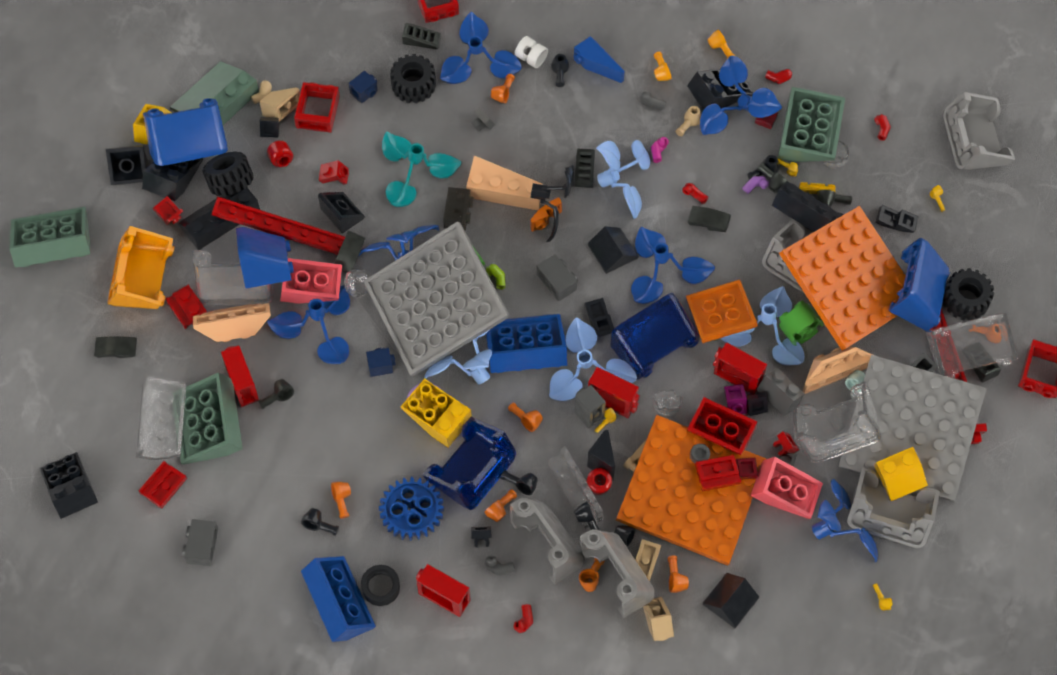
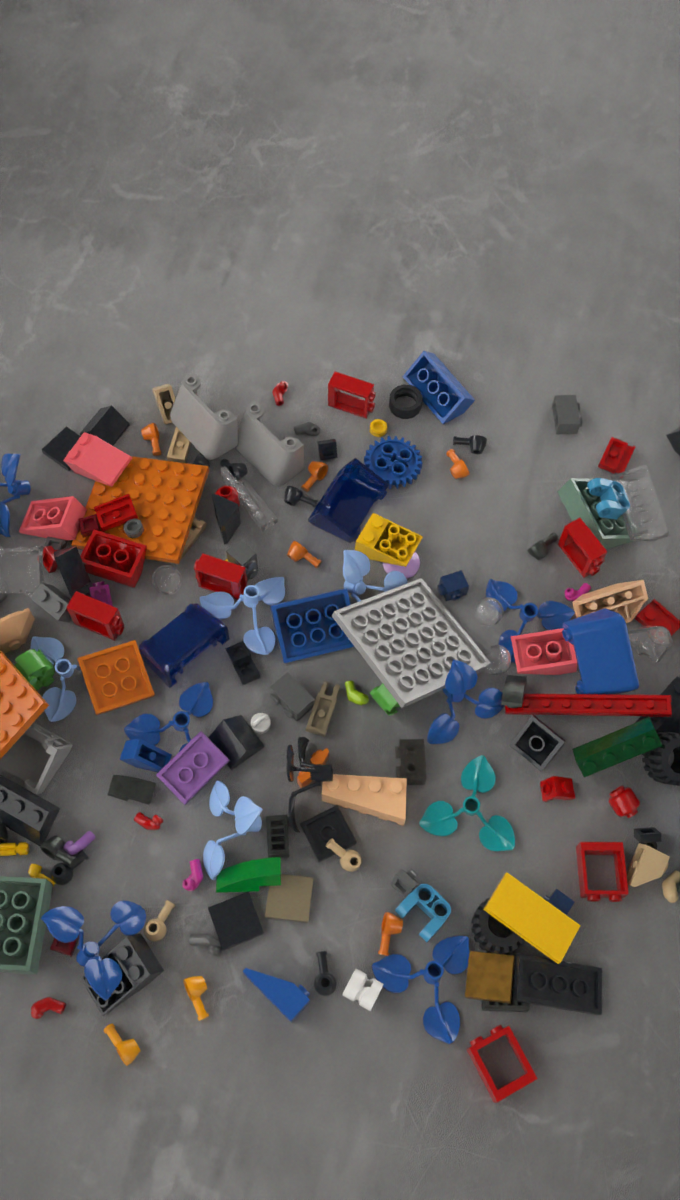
camera: 170 degrees right, 0 degrees up
none -> black tile [41,426,81,471]
none -> black slope [54,546,91,594]
none -> coral slope [63,432,132,487]
none -> blue slope [120,739,172,773]
none -> medium lavender tile [156,731,230,805]
none -> black tile [208,892,264,951]
none -> green slope [216,857,281,893]
none -> white tile [251,713,271,734]
none -> dark tan tile [265,874,314,923]
none -> black tile [300,805,357,862]
none -> dark tan hinge [306,680,340,737]
none -> tan bar [325,838,362,872]
none -> yellow tile [370,419,387,437]
none -> dark azure piece [395,884,451,942]
none -> pearl gold tile [465,951,515,1004]
none -> clear hair [474,597,504,627]
none -> yellow tile [483,872,581,964]
none -> black tile [514,953,602,1015]
none -> dark pink arm [564,583,591,601]
none -> dark green brick [572,717,663,778]
none -> dark azure piece [587,478,630,520]

